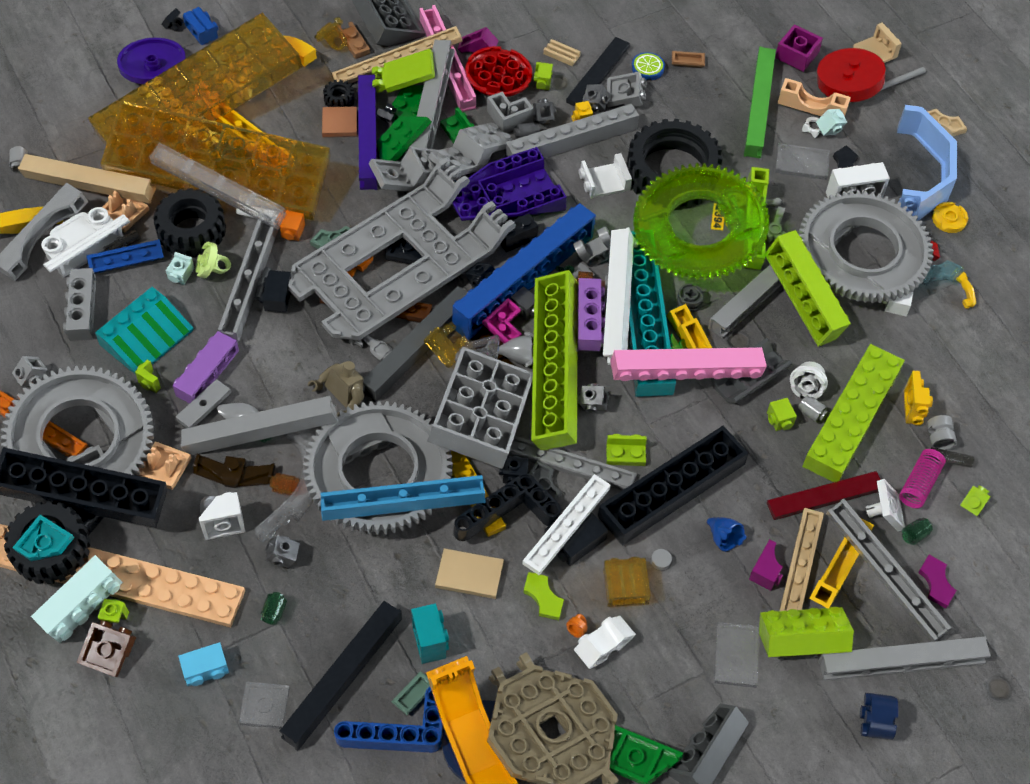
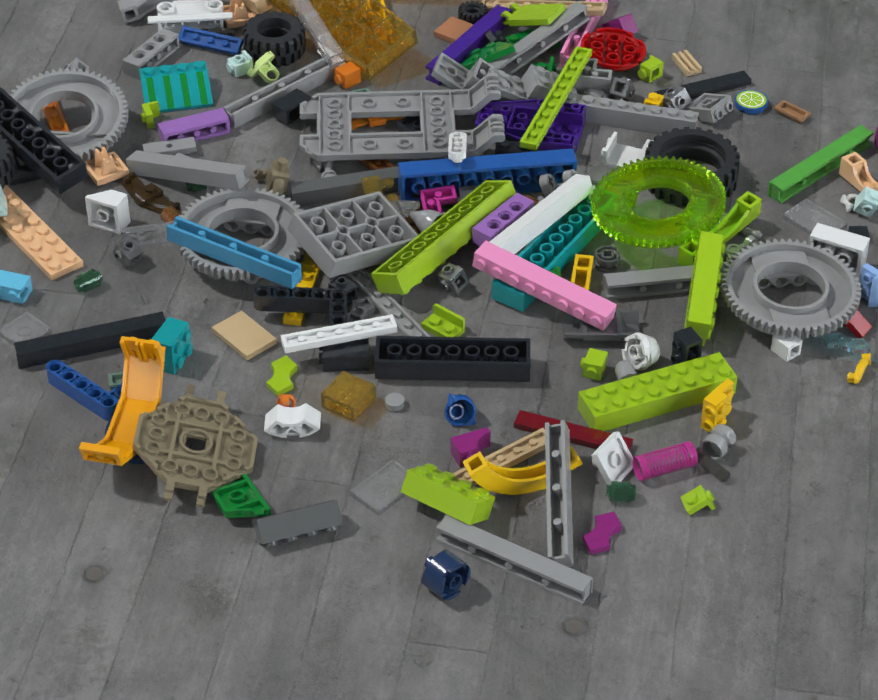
camera: 40 degrees right, 15 degrees down
none -> white plate [448,132,467,163]
none -> lime plate [520,46,592,151]
none -> black brick [671,326,703,365]

